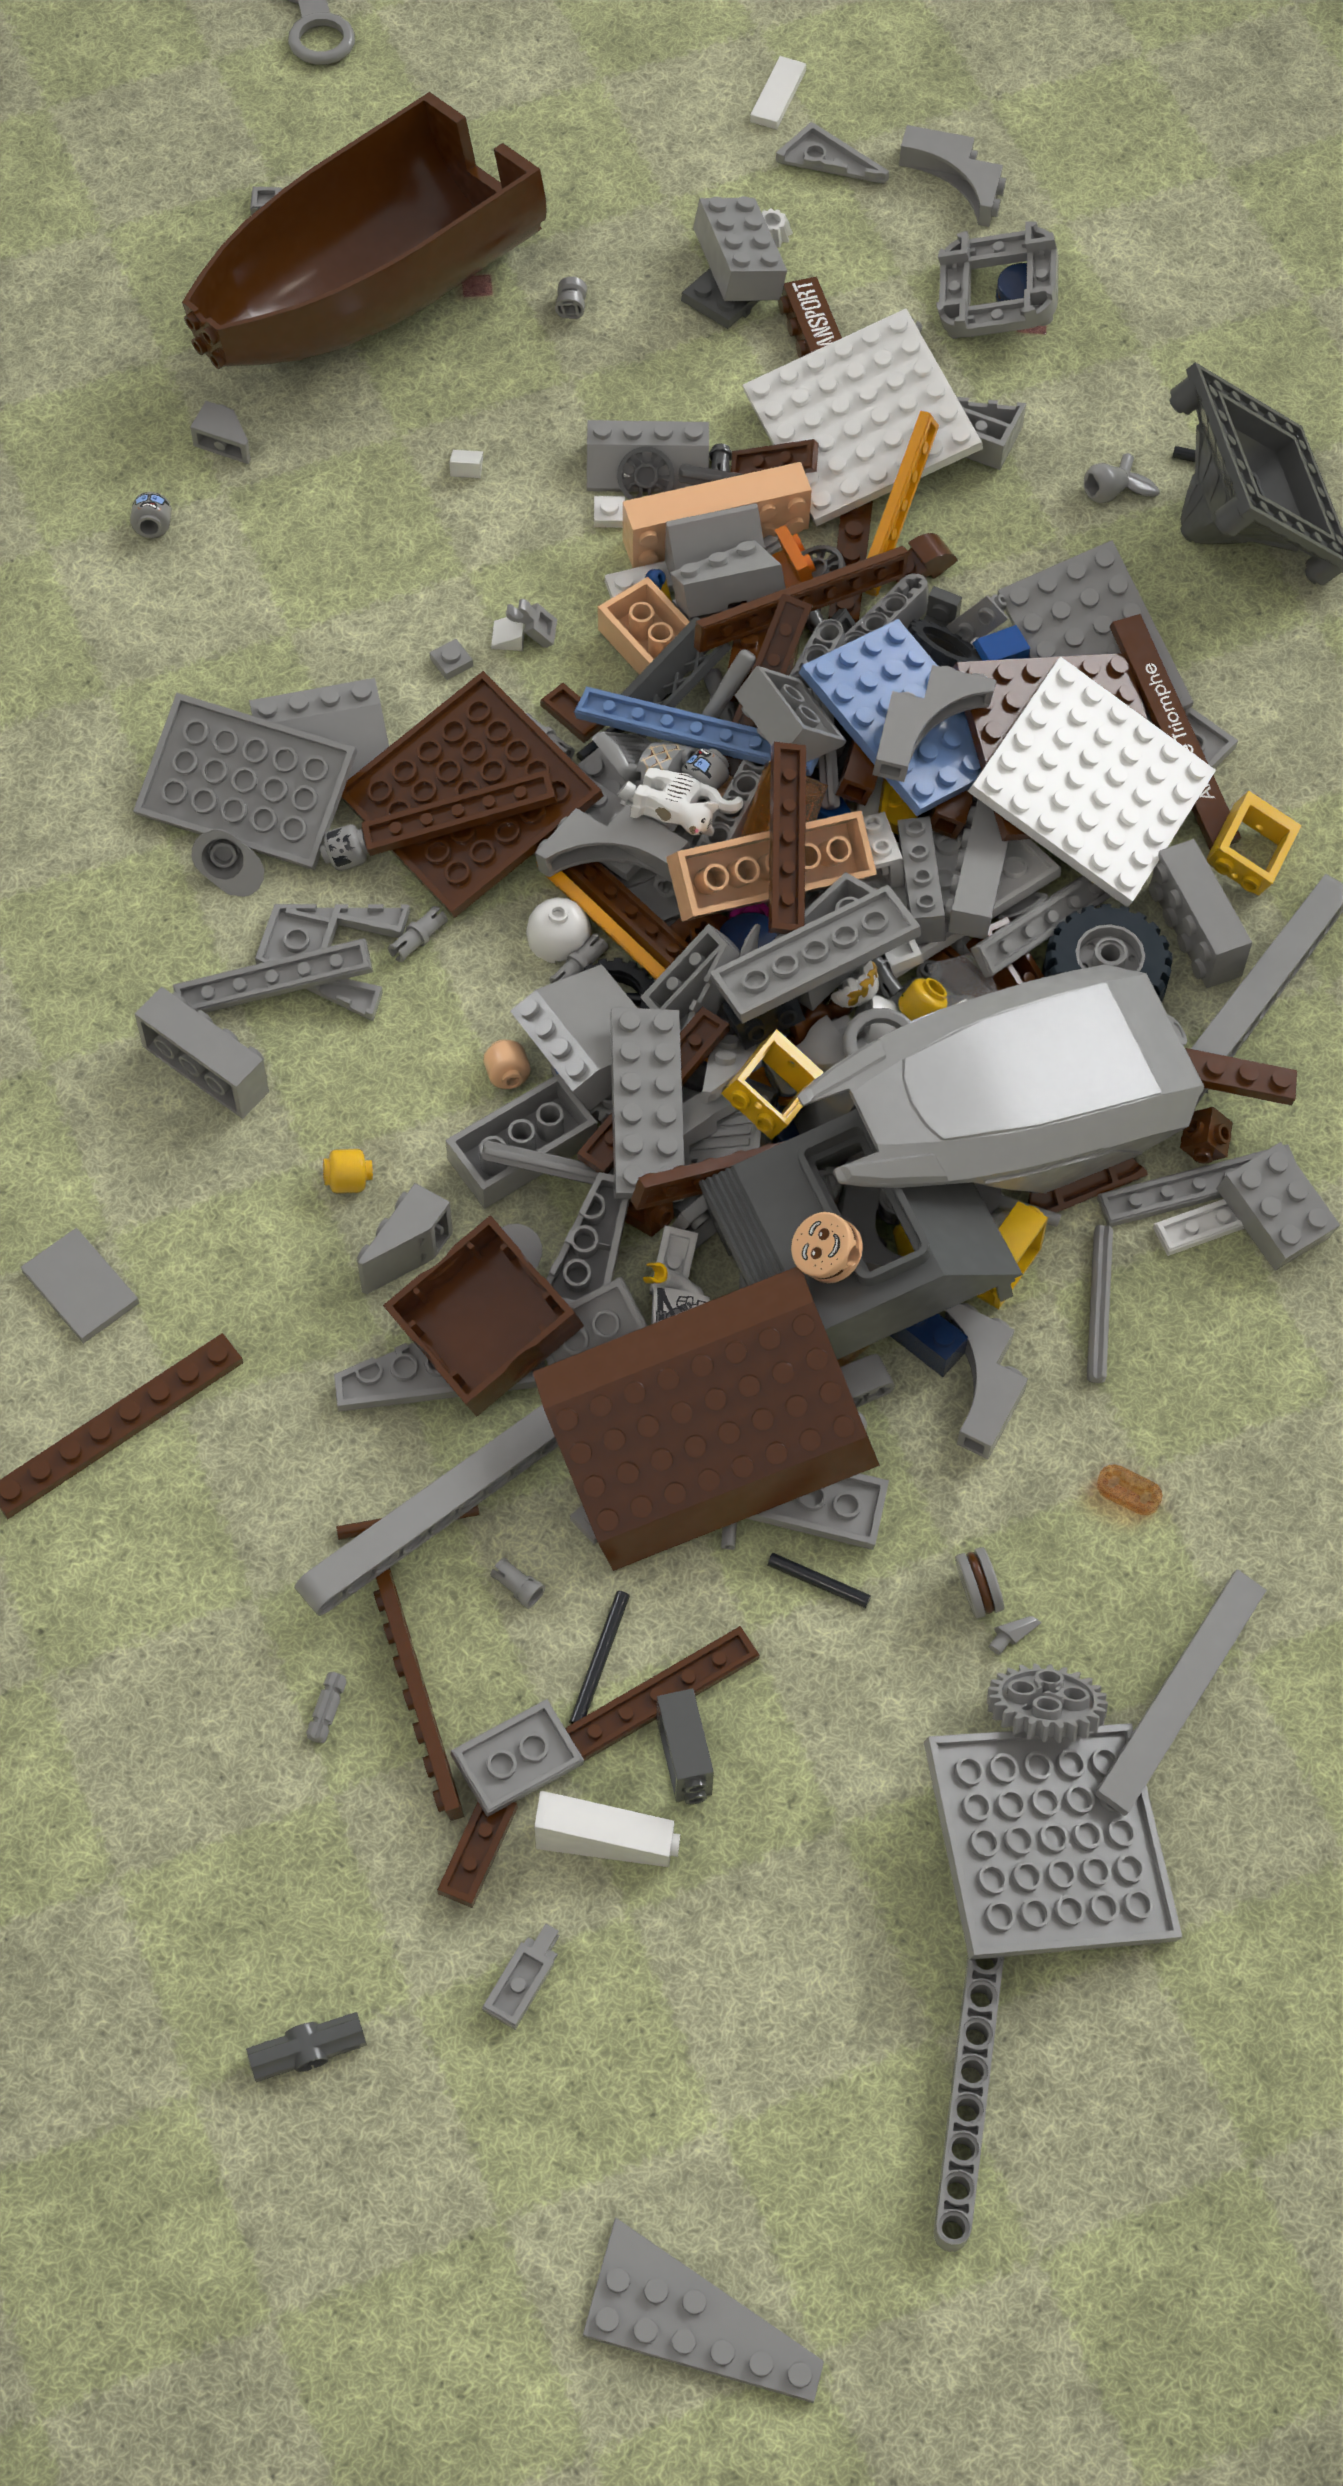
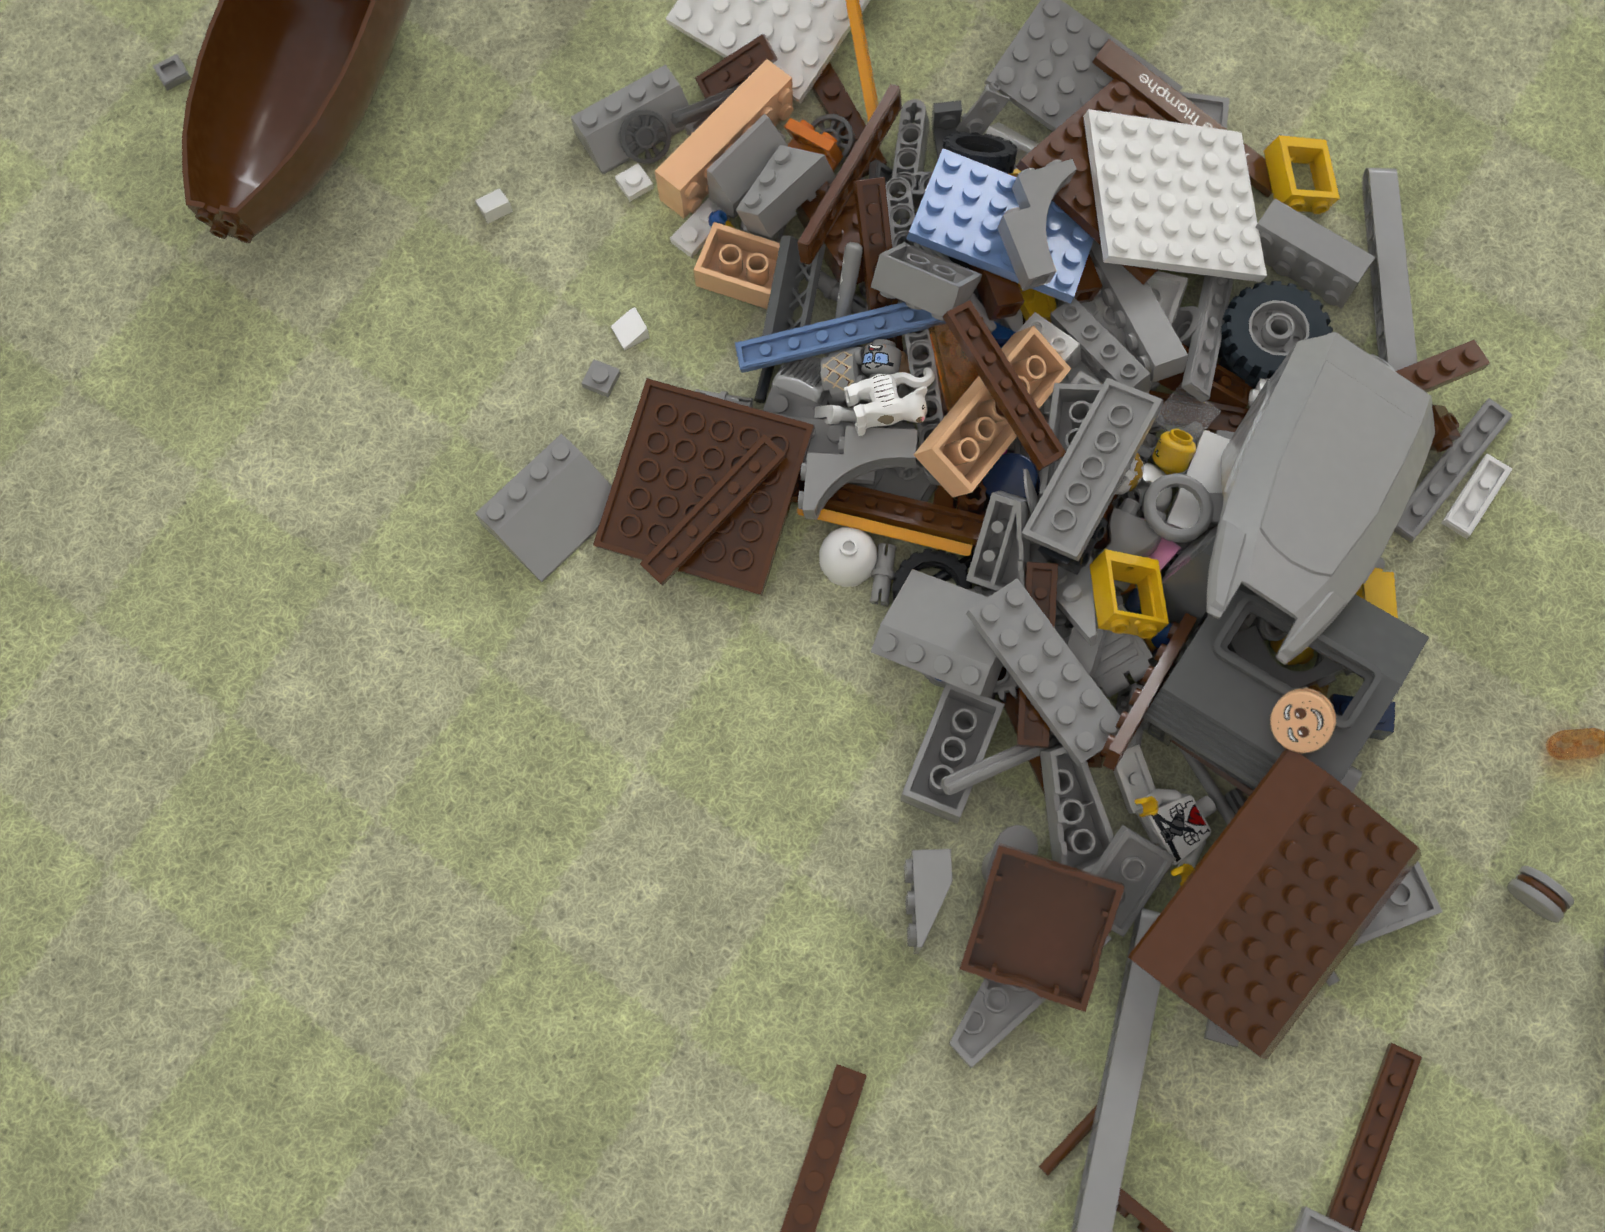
camera: 30 degrees left, 10 degrees up
light grey tile [21,1227,139,1344] -> none
light grey head [130,492,172,538] -> none
light grey plate [133,693,358,870] -> none
light grey brick [135,987,269,1119] -> none
light grey tile [173,938,373,1013] -> none
light grey slope [190,401,251,464] -> none
light grey piece [192,830,264,897] -> none
light grey wing [255,904,410,1021] -> none
light grey head [320,824,369,871] -> none
yellow head [323,1149,373,1194] -> none
light grey pin [388,906,448,962] -> none
piece [462,274,493,297] -> none
light nougat head [483,1039,531,1089] -> none
light grey pin [490,1558,545,1609] -> none
light grey plate [506,599,557,648] -> none
reddish brown tile [540,683,605,743] -> none
light grey wheel [555,277,587,319] -> none
black bar [569,1591,630,1724] -> none
dark grey window [656,1688,714,1805] -> none
dark grey pin [709,443,732,472] -> none
black bar [767,1553,871,1609] -> none
reddish brown brick [896,533,958,583] -> none
light grey arch [945,1303,1028,1459] -> none
blue slope [972,625,1031,661] -> none
light grey bar [989,1616,1041,1655] -> none
light grey axle [1087,1225,1113,1383] -> none
light grey brick [1216,1142,1340,1271] -> none

